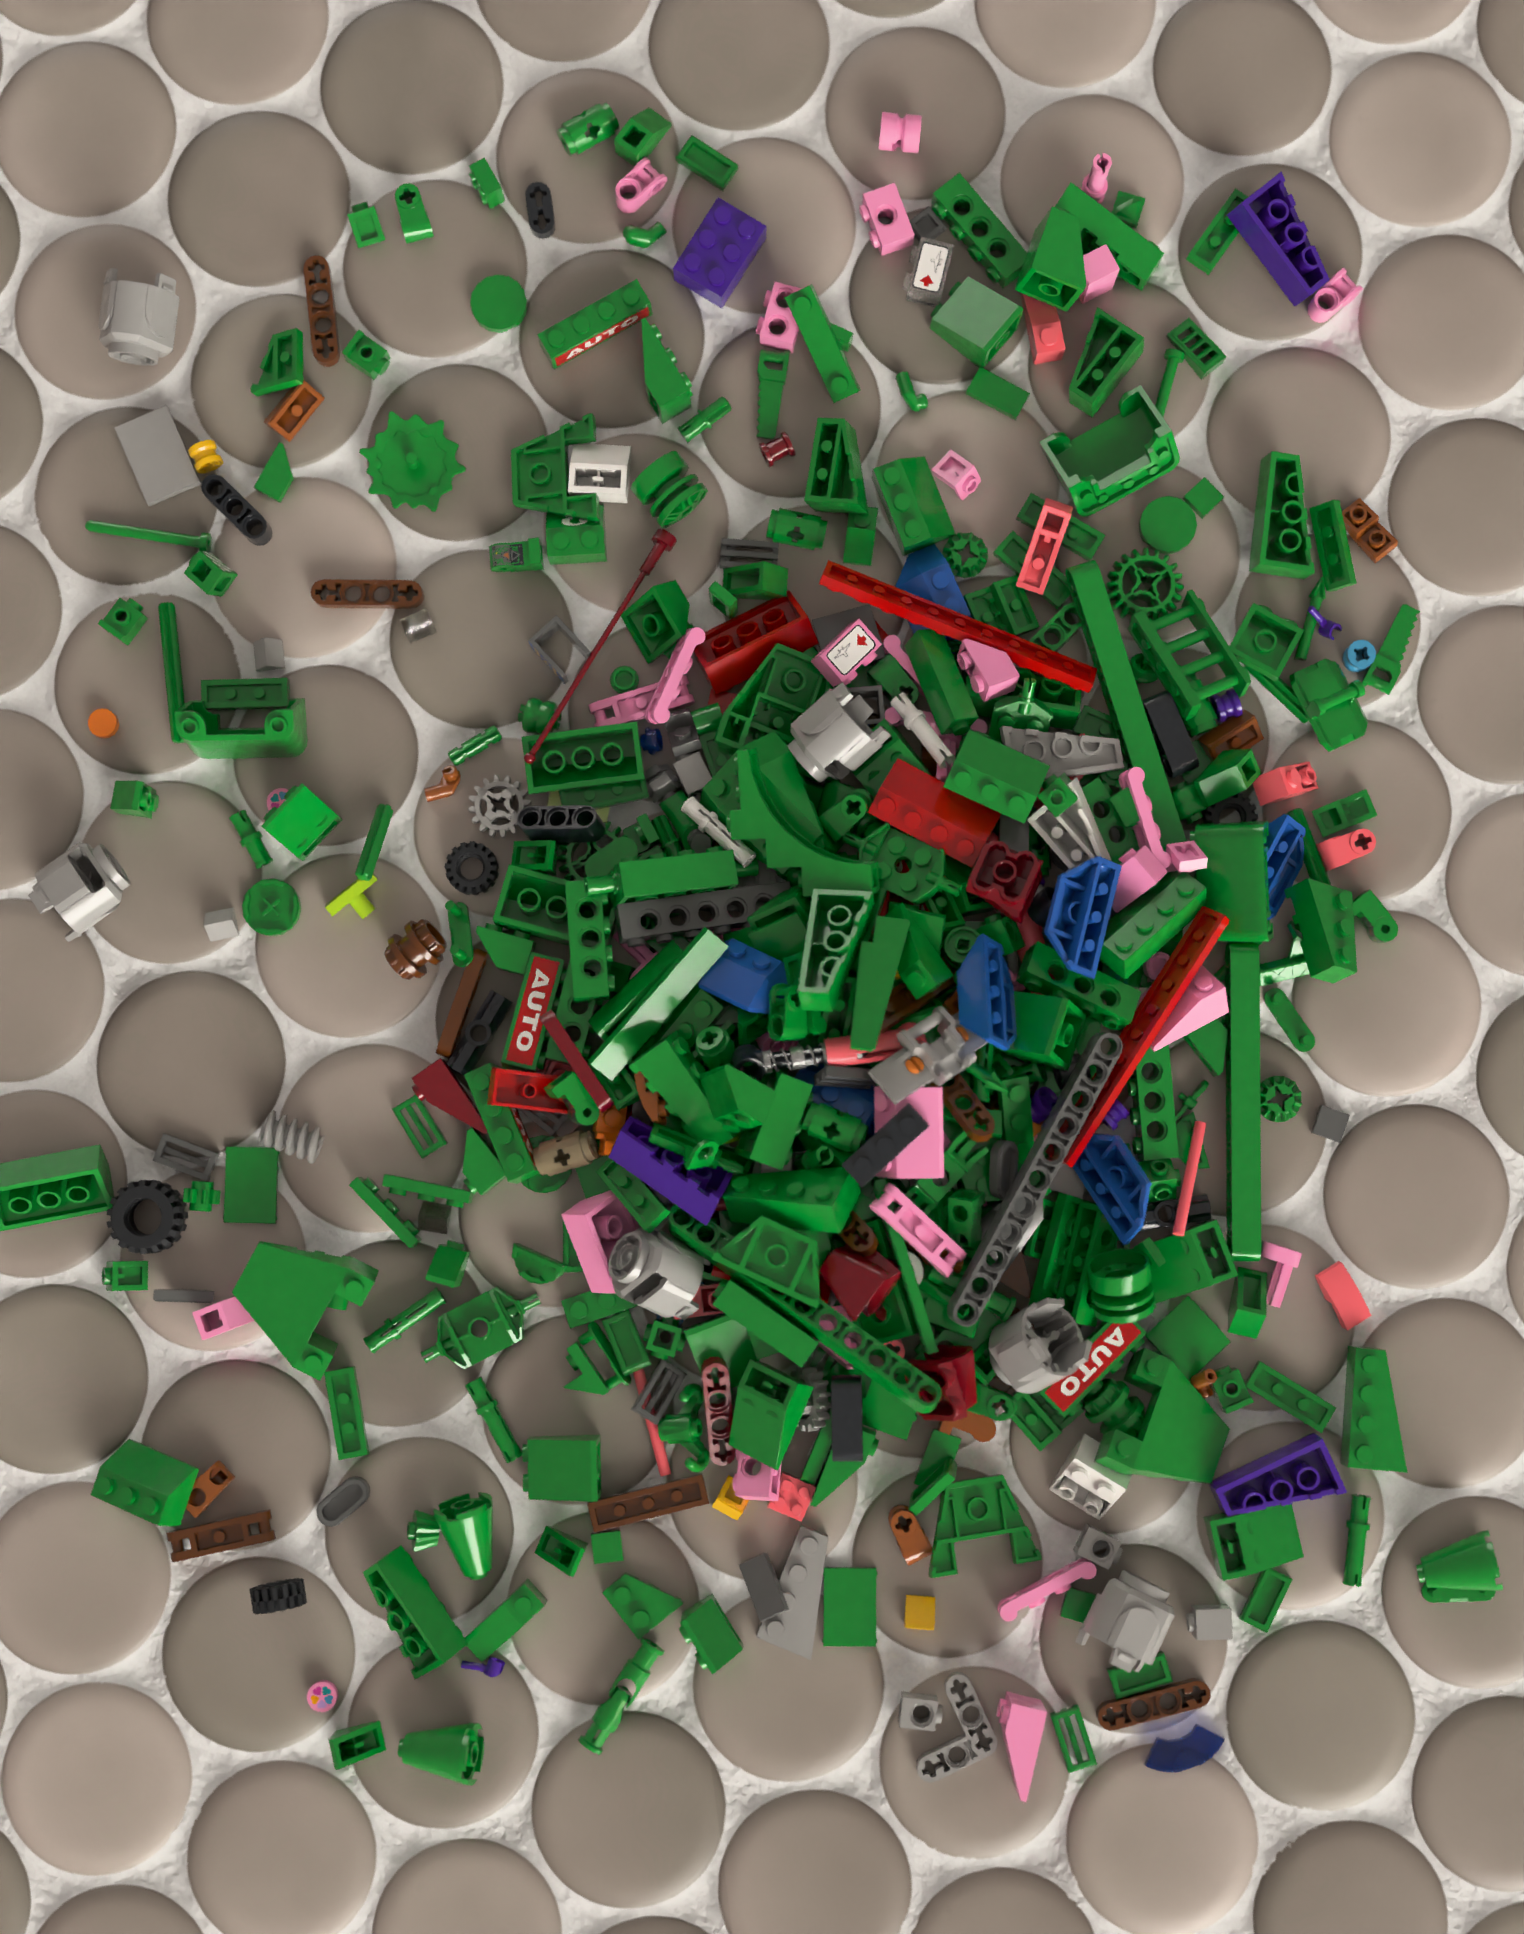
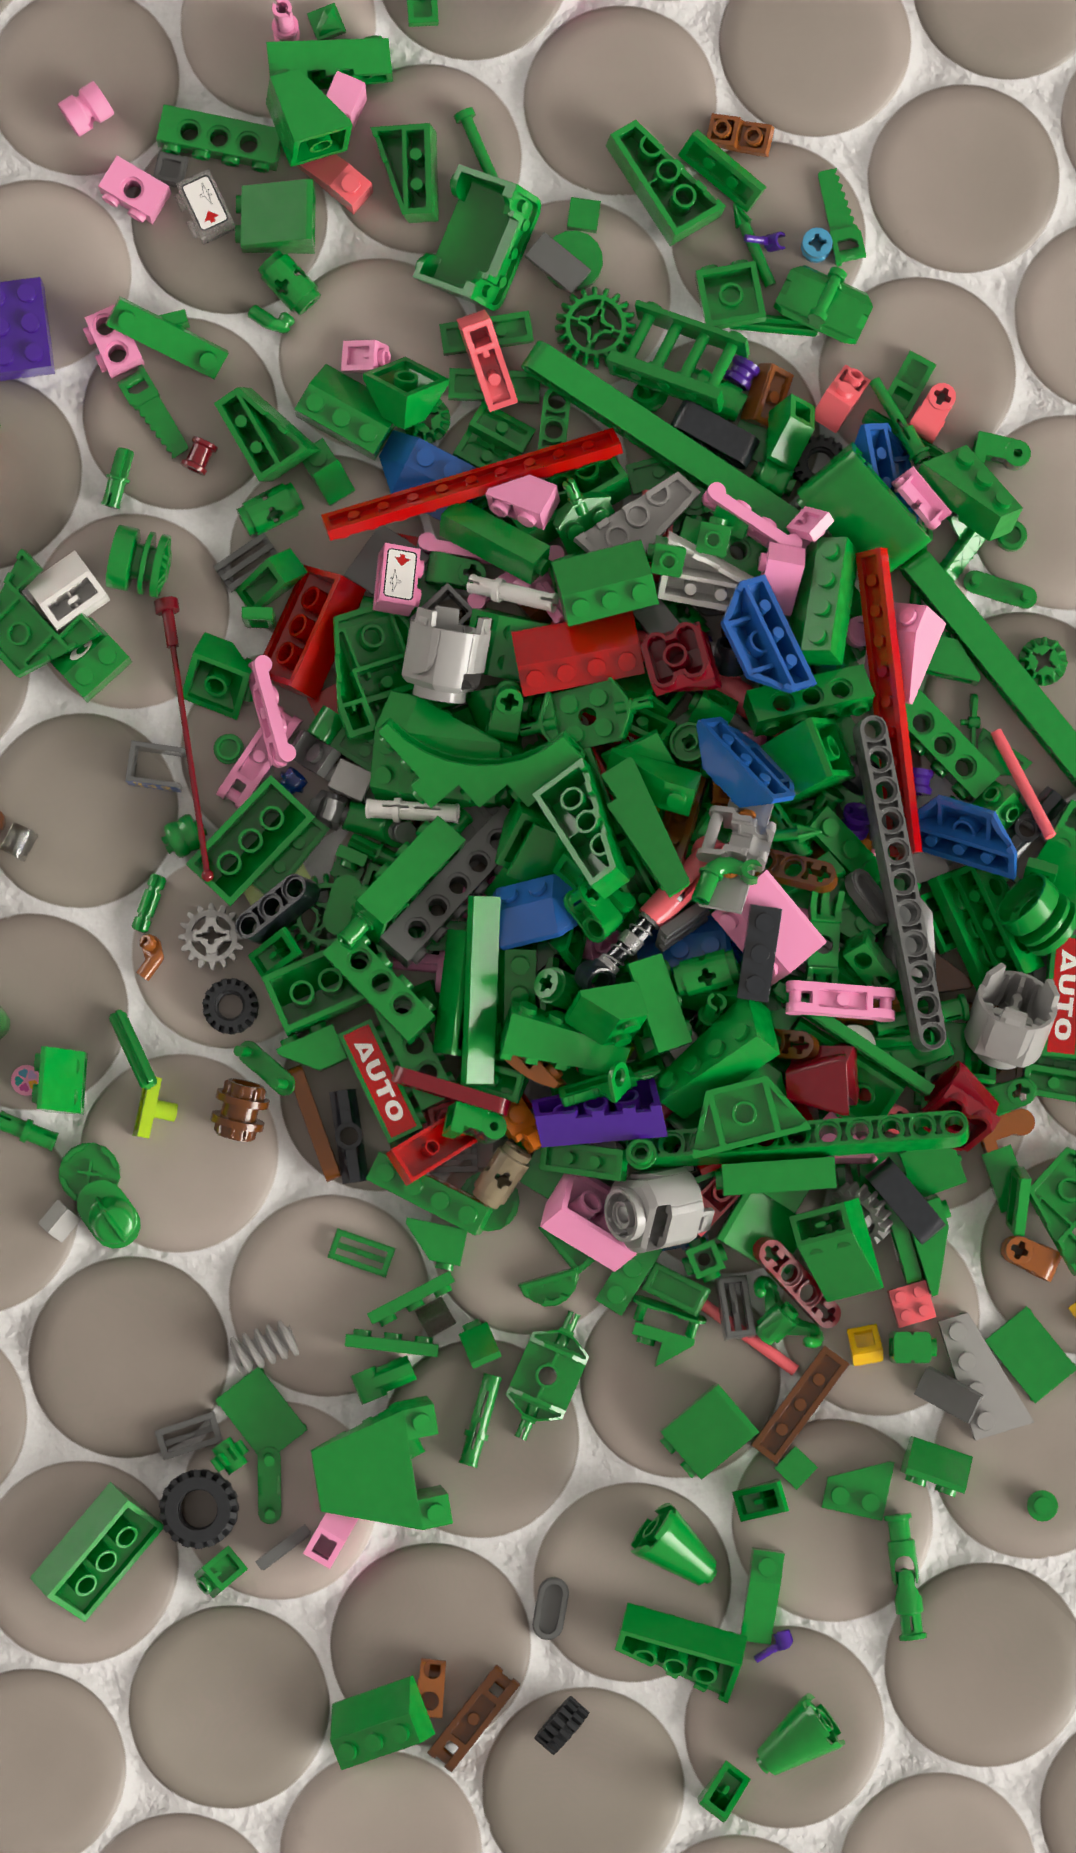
camera: 45 degrees left, 0 degrees up
bright pink tile [307,1680,338,1712] -> none
green plate [324,1366,370,1460] -> none
green piece [407,1510,439,1552] -> none
dark red slope [412,1058,488,1134] -> none
green pin [465,1376,522,1463] -> none
green leg [489,537,544,572] -> none
green slope [641,317,693,424] -> none
bright pink brick [733,1449,782,1501] -> none
green tile [966,367,1030,421] -> none
green slope [1166,318,1226,380] -> none
none -> green piece [77,1180,141,1249]
none -> green piece [258,250,321,315]
none -> green piece [258,1447,281,1524]
none -> green piece [350,1355,417,1405]
none -> green slope [363,356,449,429]
none -> dark grey tile [525,232,591,295]
none -> green plate [625,1139,657,1170]
none -> green piece [692,857,762,906]
none -> green bracket [696,516,733,557]
none -> green pin [869,377,931,466]
none -> green brick [888,1331,937,1363]
none -> bright pink hinge [891,466,952,531]
none -> green tile [996,521,1027,552]
none -> green plate [1027,1490,1058,1522]

